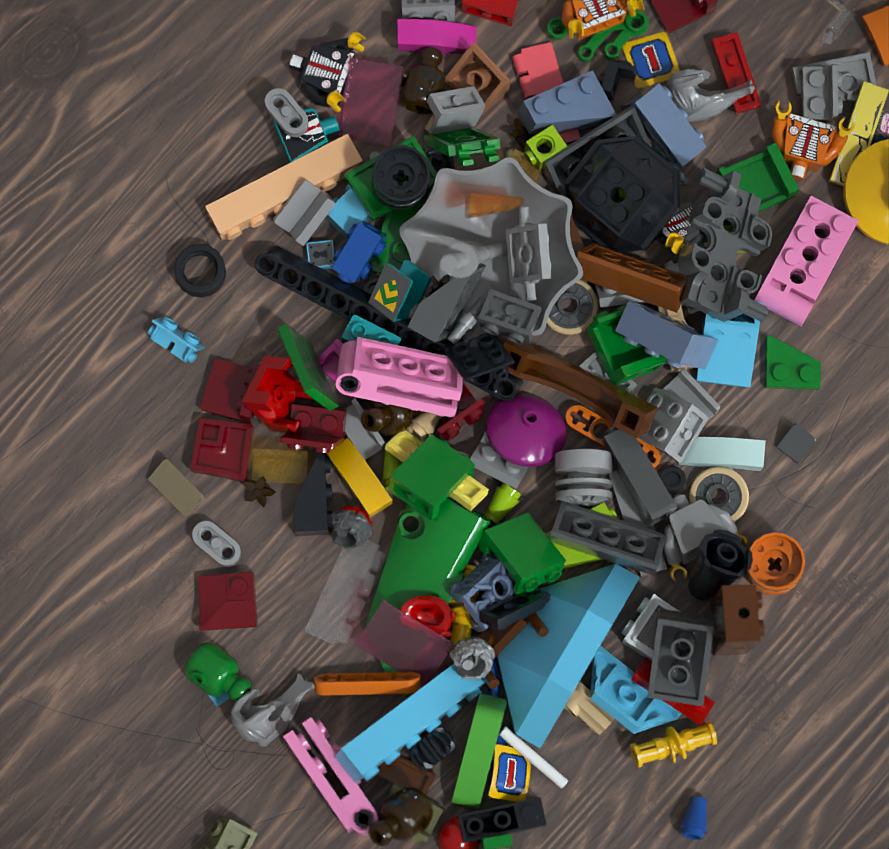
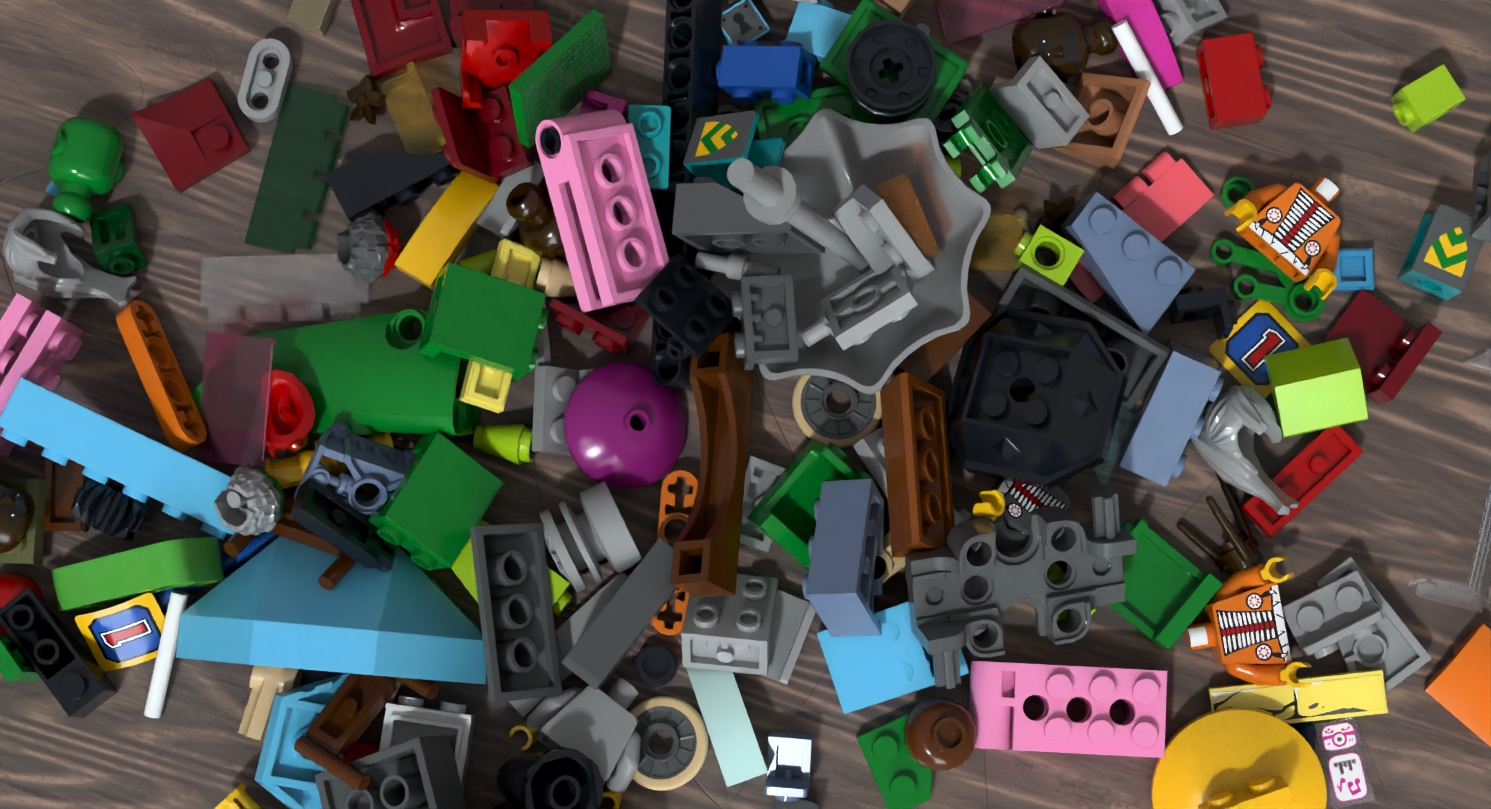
camera: 65 degrees right, 5 degrees up
none -> dark green bracket [89,203,148,276]
none -> clear green windscreen [244,84,350,255]
none -> reddish brown plate [294,674,439,791]
none -> bracket [764,731,813,802]
none -> light grey bracket [831,184,928,275]
none -> reddish brown piece [904,698,977,771]
none -> white bar [1111,19,1183,135]
none -> dark brown plant [1177,474,1263,573]
none -> slope [1264,337,1368,438]

